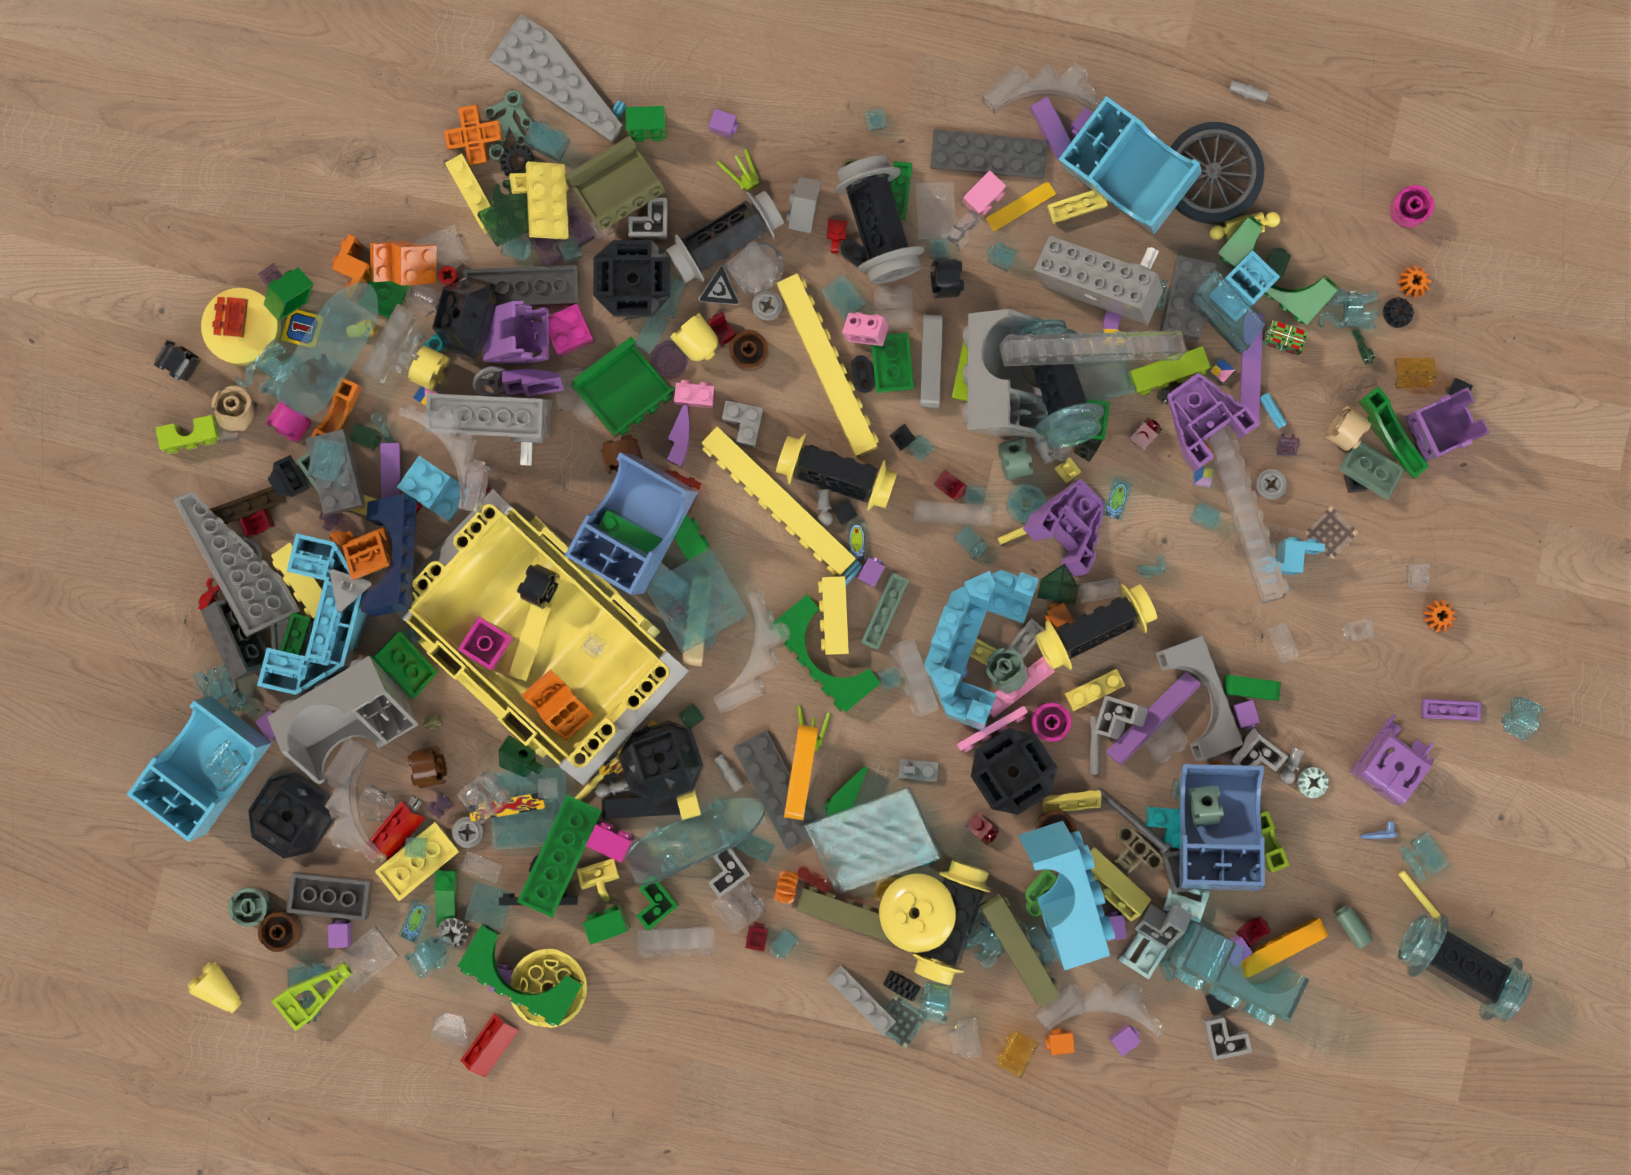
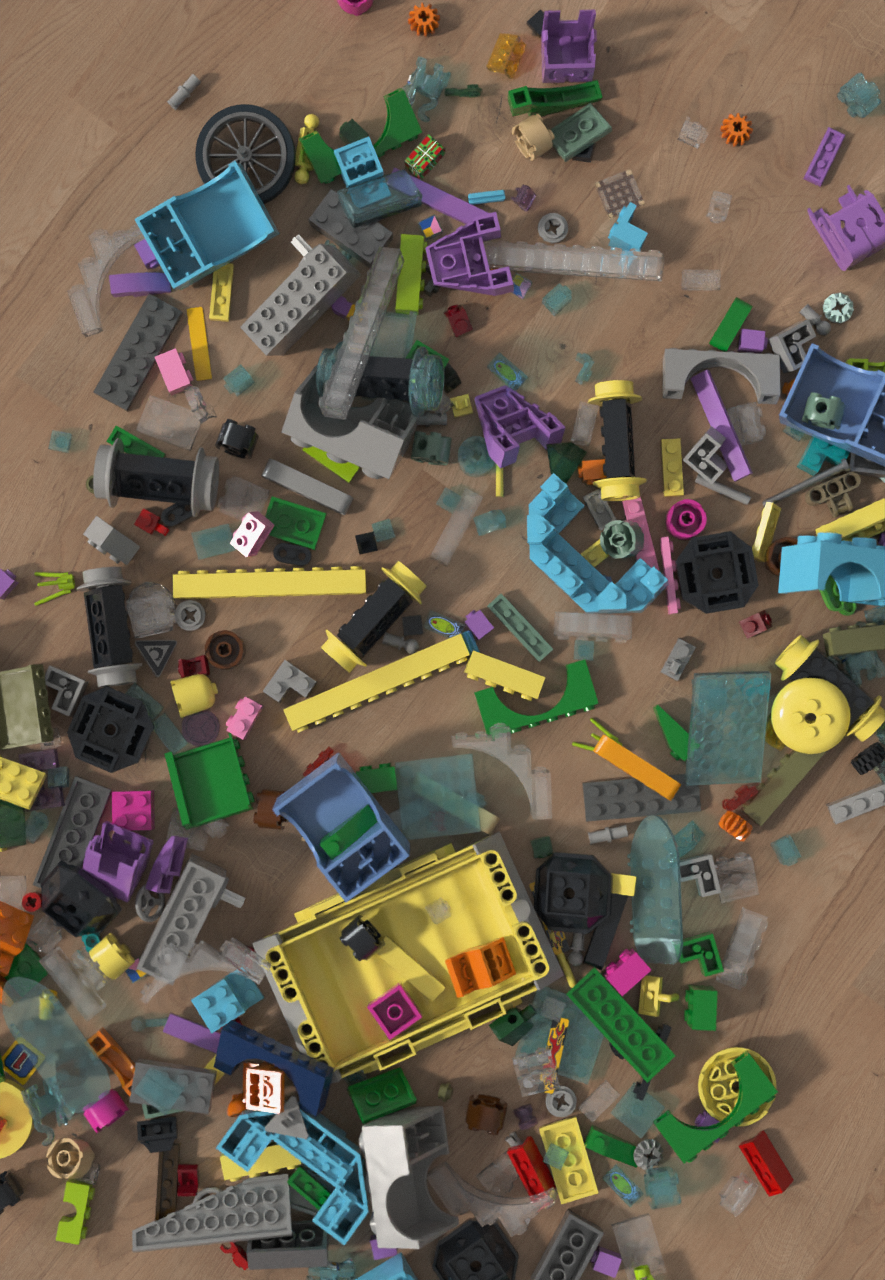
camera: 75 degrees left, 0 degrees up
tile [319,511,345,531] -> none
clear green brick [350,423,382,451] -> none
medium lavender slope [667,404,690,468] -> none
dark red bracket [745,922,769,952] -> none
clear light blue plate [929,238,950,260] -> none
dark red bracket [933,469,967,501] -> none
black gear [1383,297,1414,328] -> none

